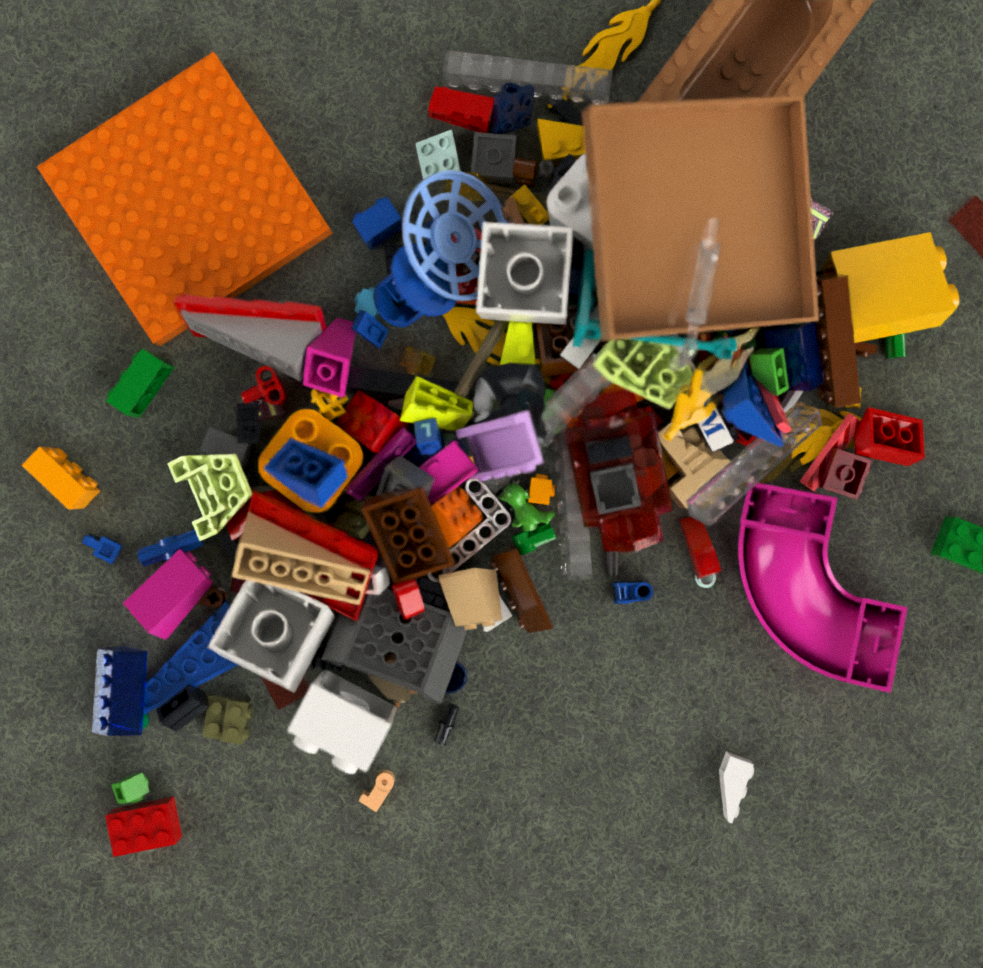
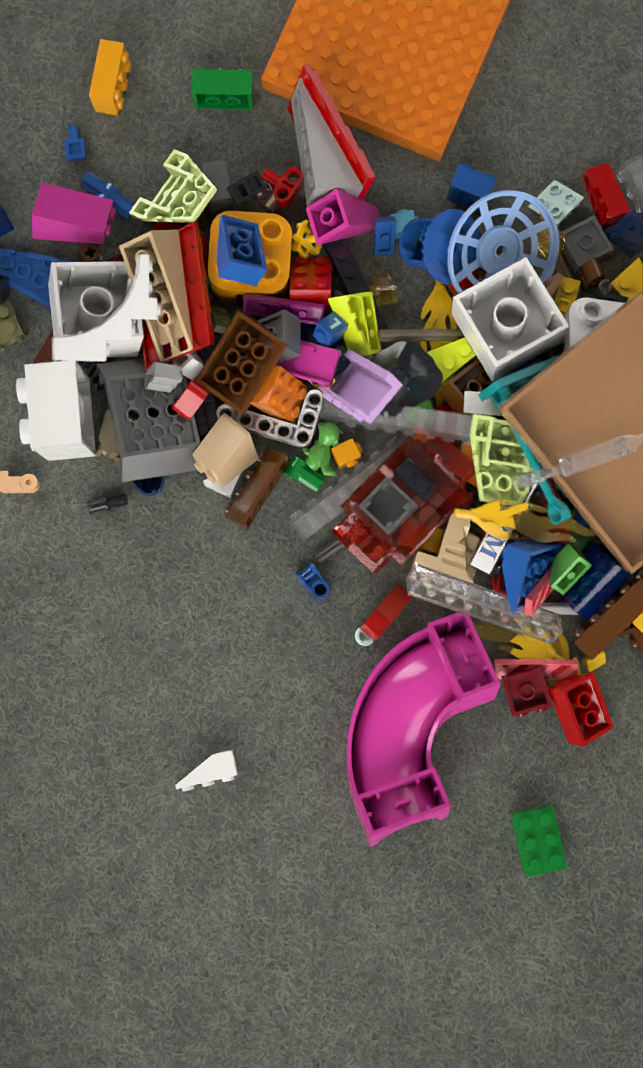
camera: 55 degrees right, 5 degrees down
none -> white arch [52,254,160,361]
none -> light grey brick [145,362,183,393]

